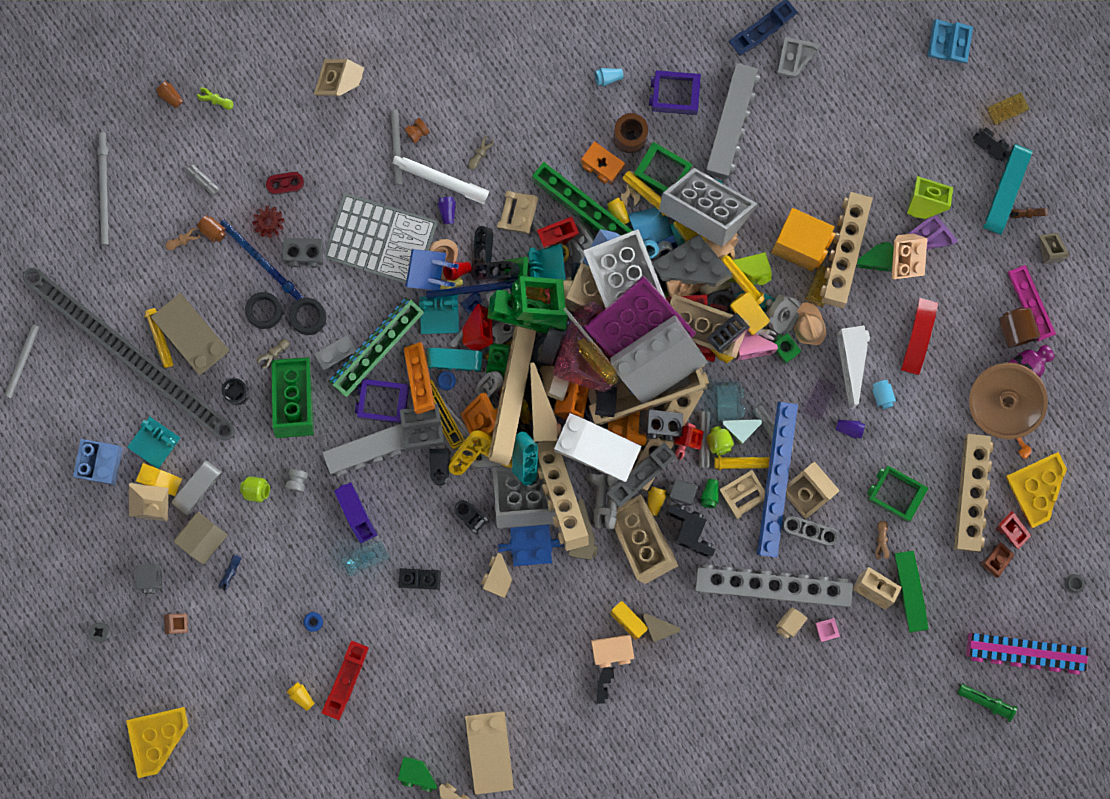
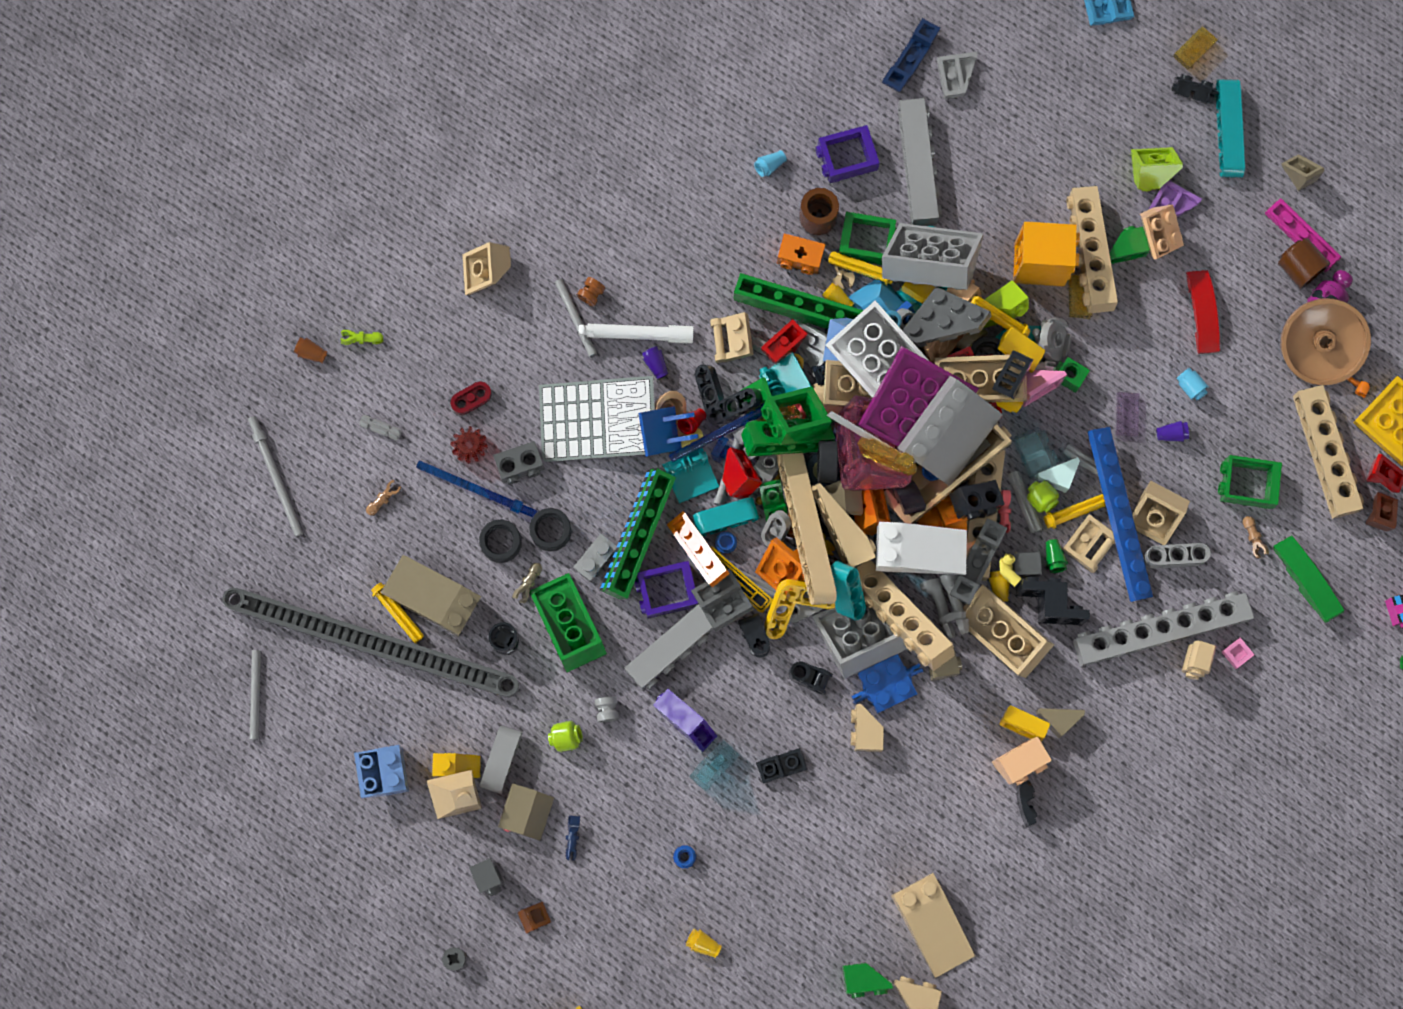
camera: 20 degrees left, 5 degrees down
teal hinge [127,416,181,469] -> none
dark orange brick [197,215,226,243] -> none
red slope [321,640,369,721] -> none
dark tan piece [468,136,494,169] -> none
red slope [673,426,704,450] -> none
light nougat piece [793,302,826,345] -> none
white slope [837,326,870,409] -> none
tan brick [853,567,902,609] -> none
reddish brown piece [1010,207,1048,219] -> none
none -> light yellow arm [999,553,1022,587]

